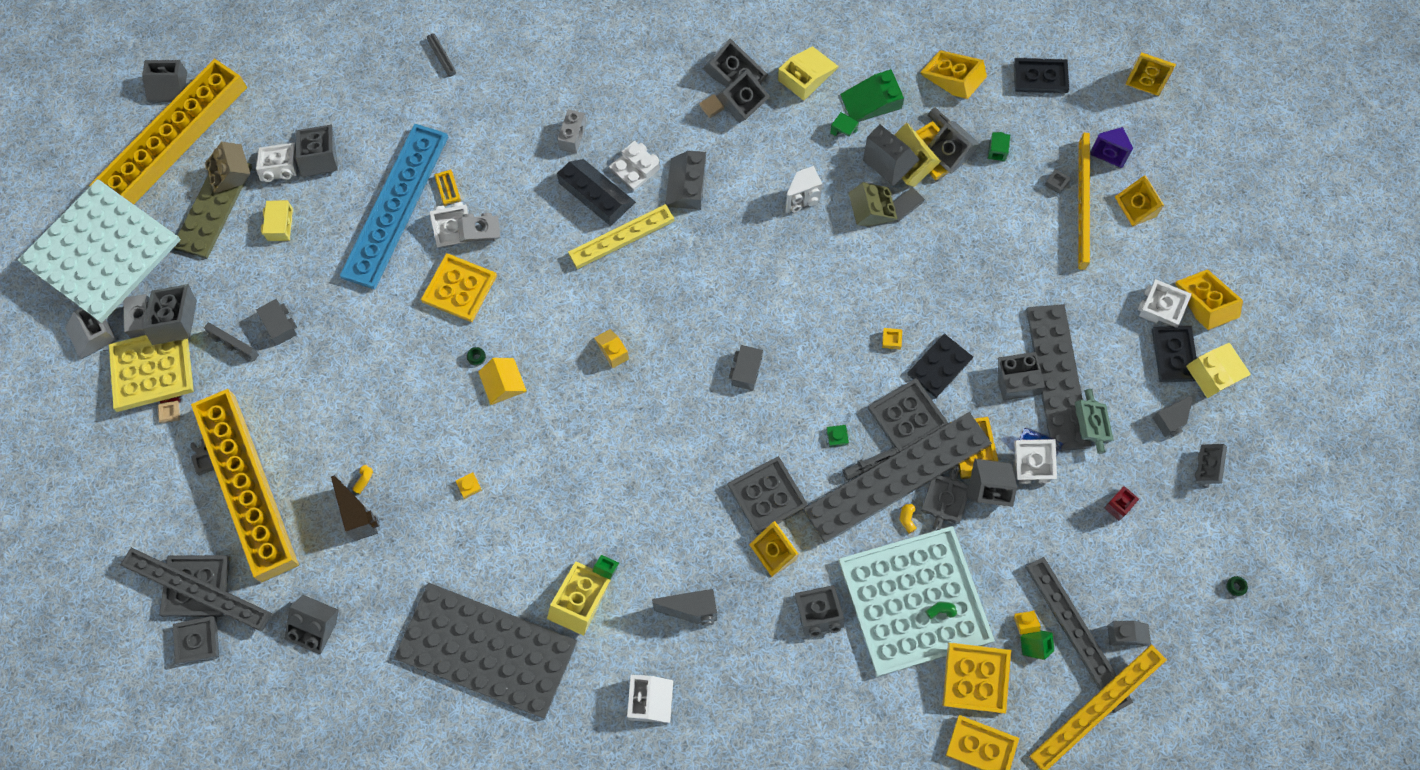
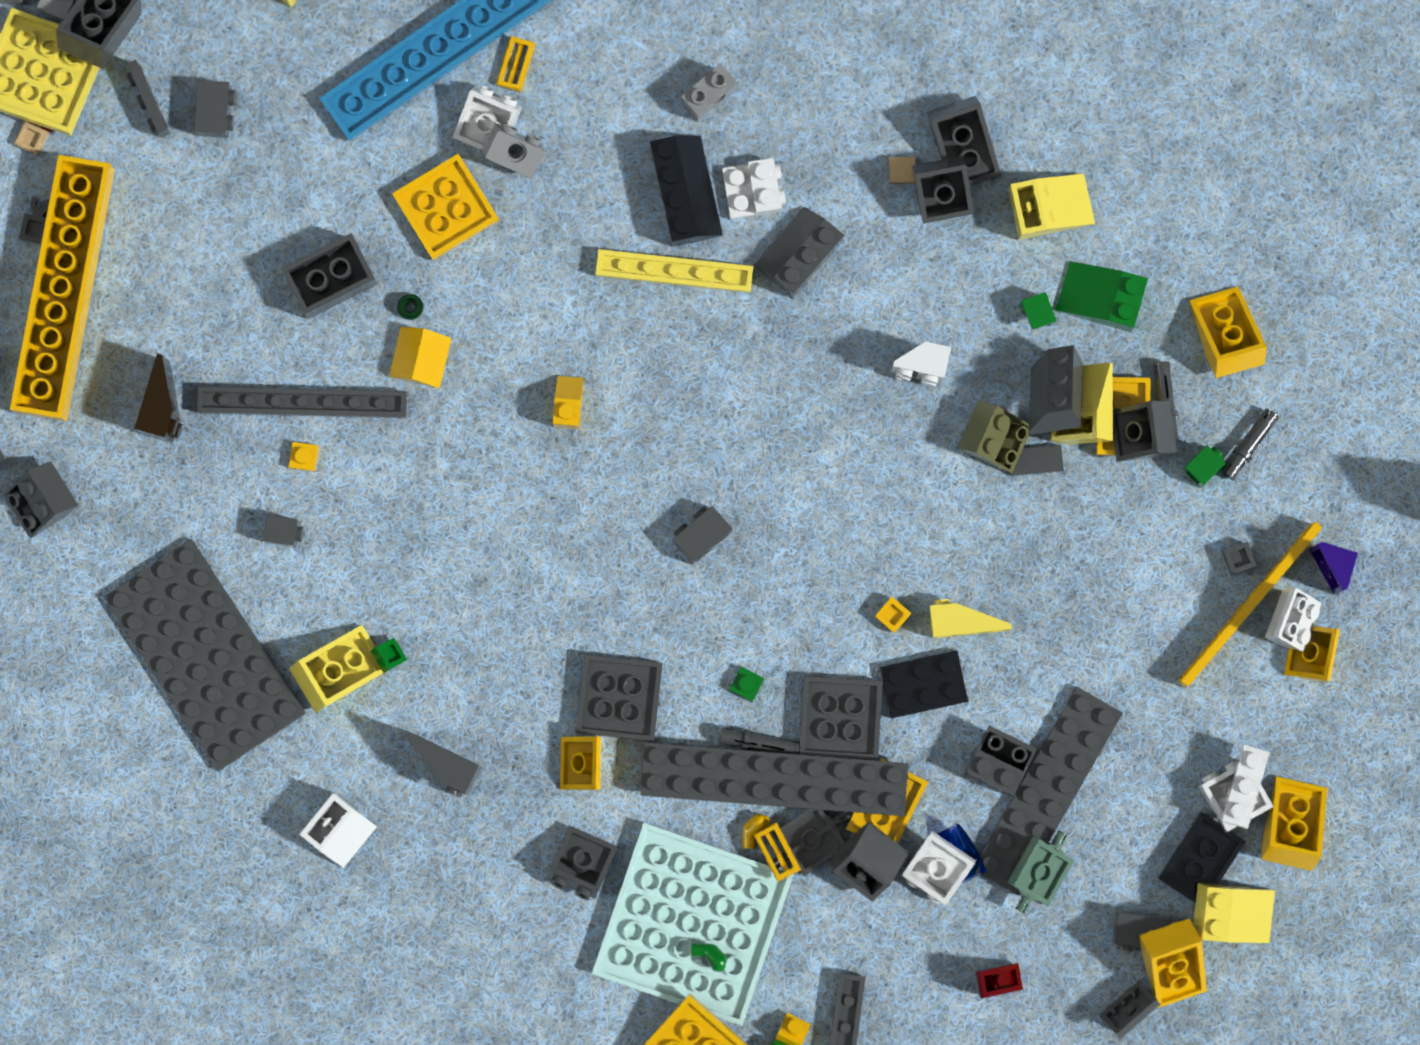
camera: 35 degrees right, 15 degrees up
yellow arm [352,465,373,494] -> none
black plate [1013,58,1069,93] -> none
none -> dark grey plate [197,386,407,418]
none -> dark grey brick [262,515,304,547]
none -> dark grey brick [281,233,378,319]
none -> yellow tile [753,822,801,882]
none -> light yellow slope [928,599,1012,638]
none -> yellow slope [1140,918,1207,1008]
none -> dark grey pin [1220,408,1279,481]
none -> white plate [1221,745,1270,829]
none -> white slope [1265,586,1322,652]

